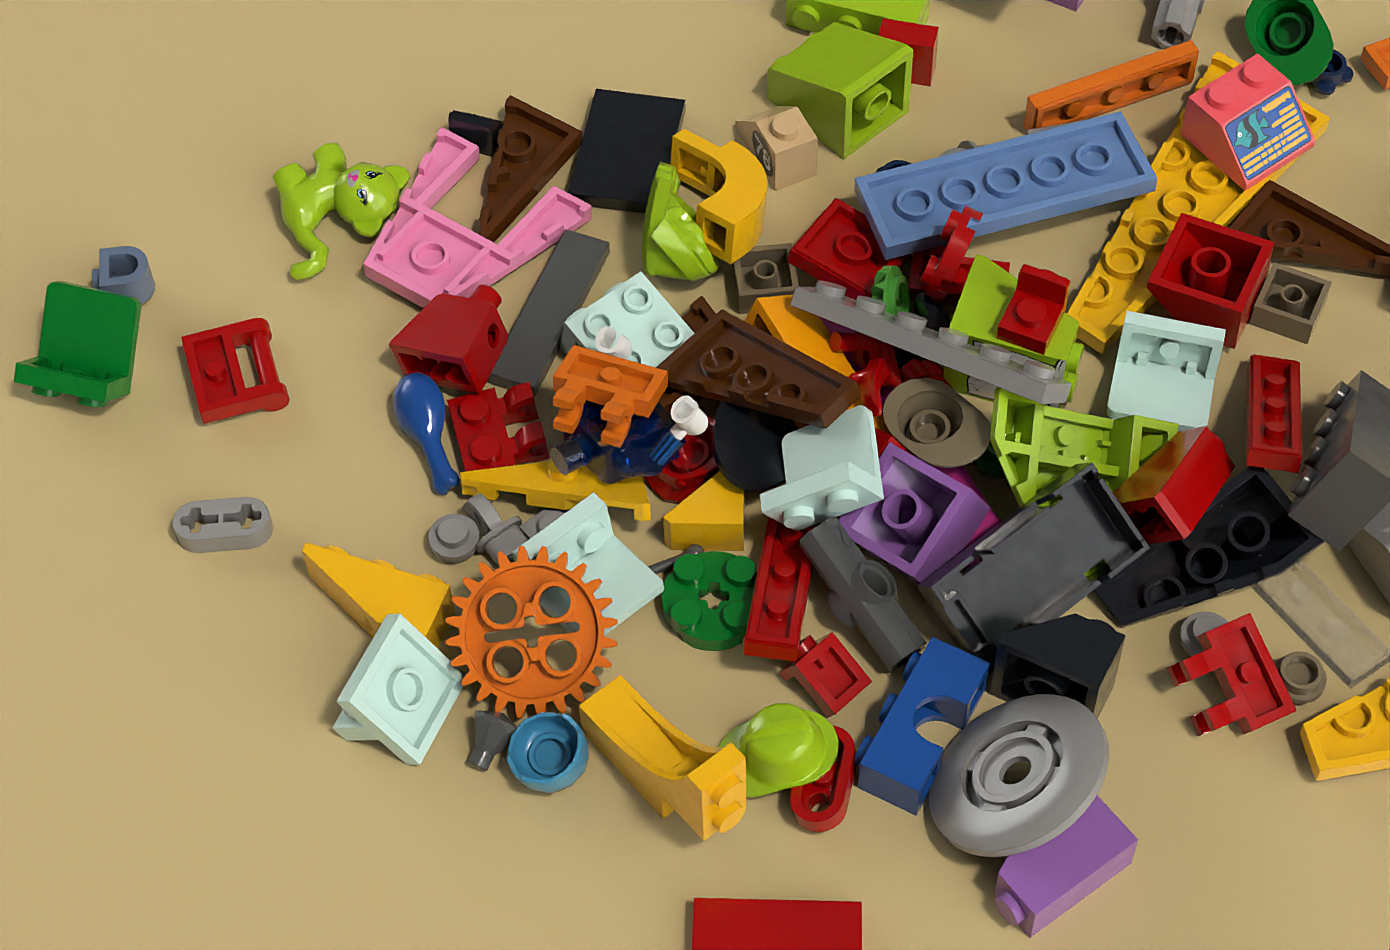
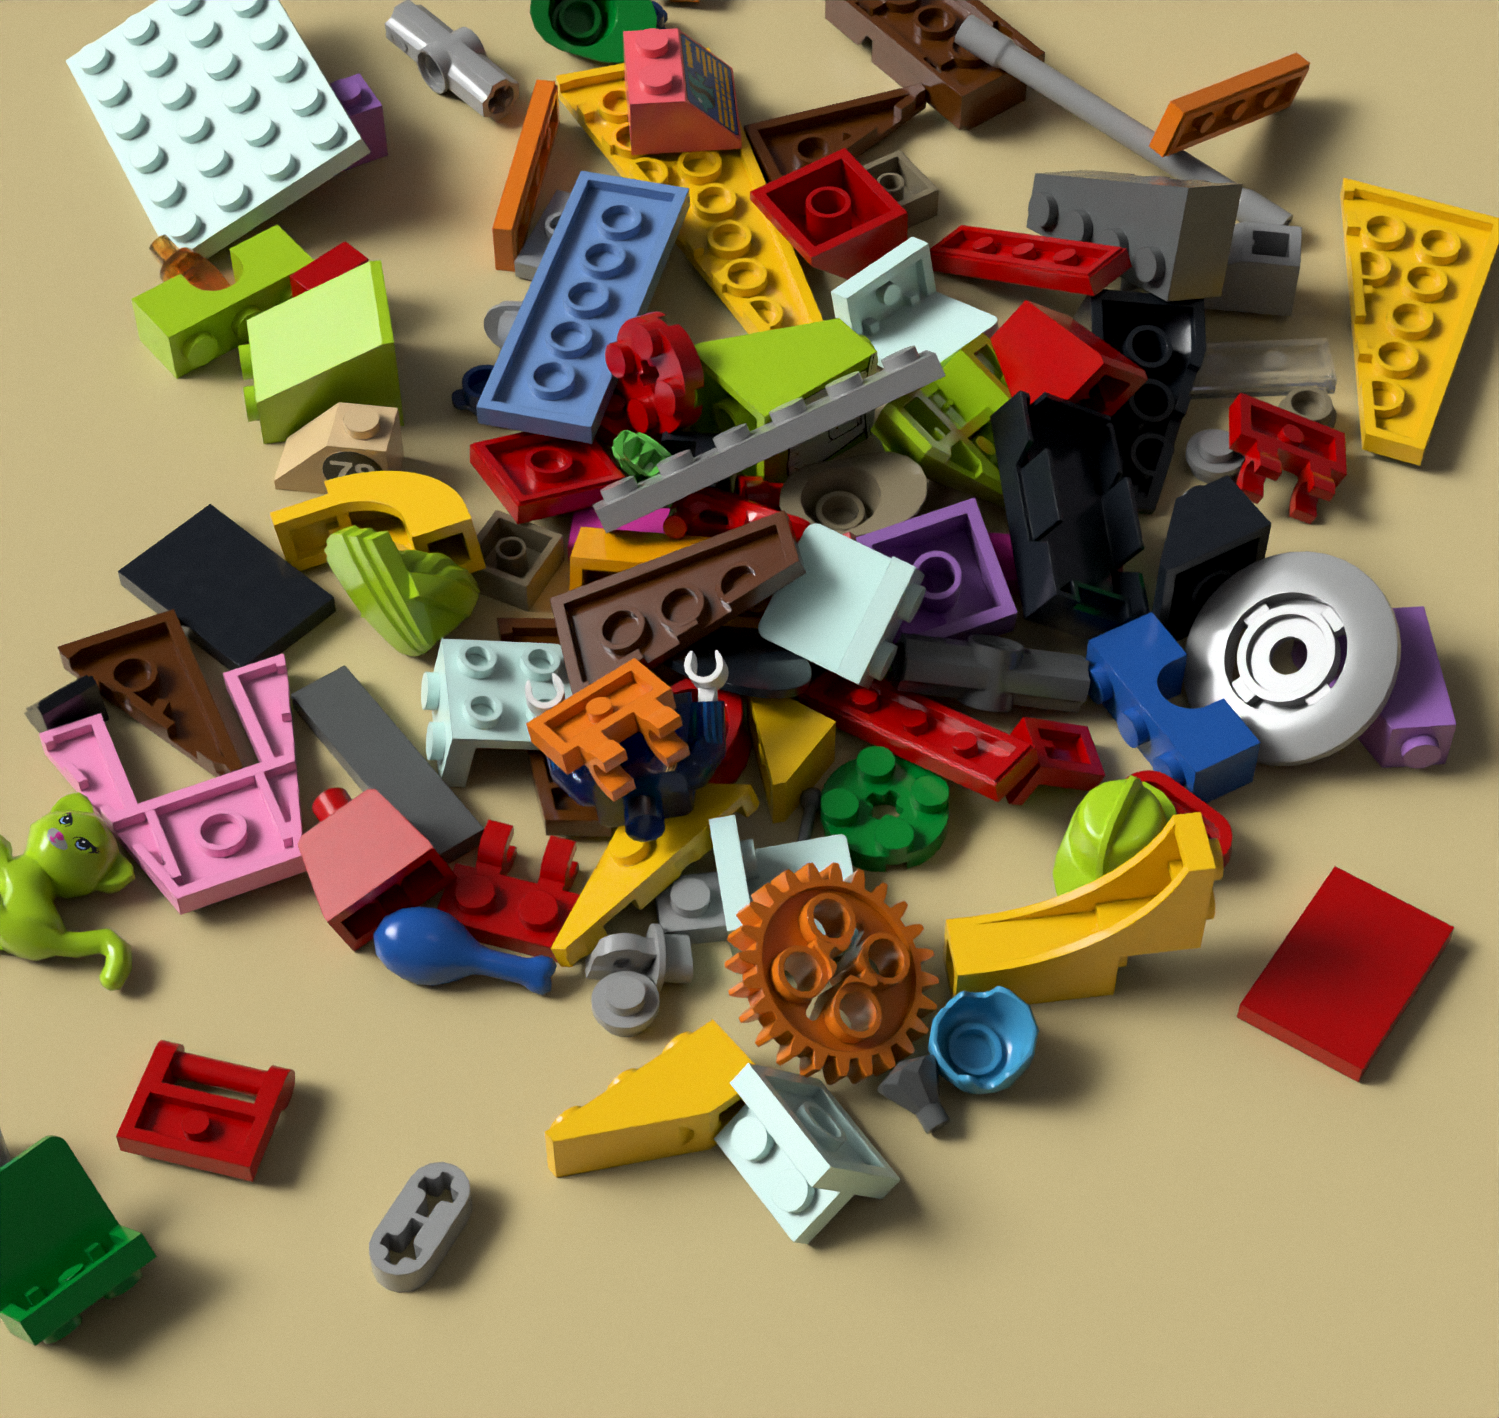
camera: 60 degrees left, 5 degrees down
red bracket [996,264,1070,355] -> none

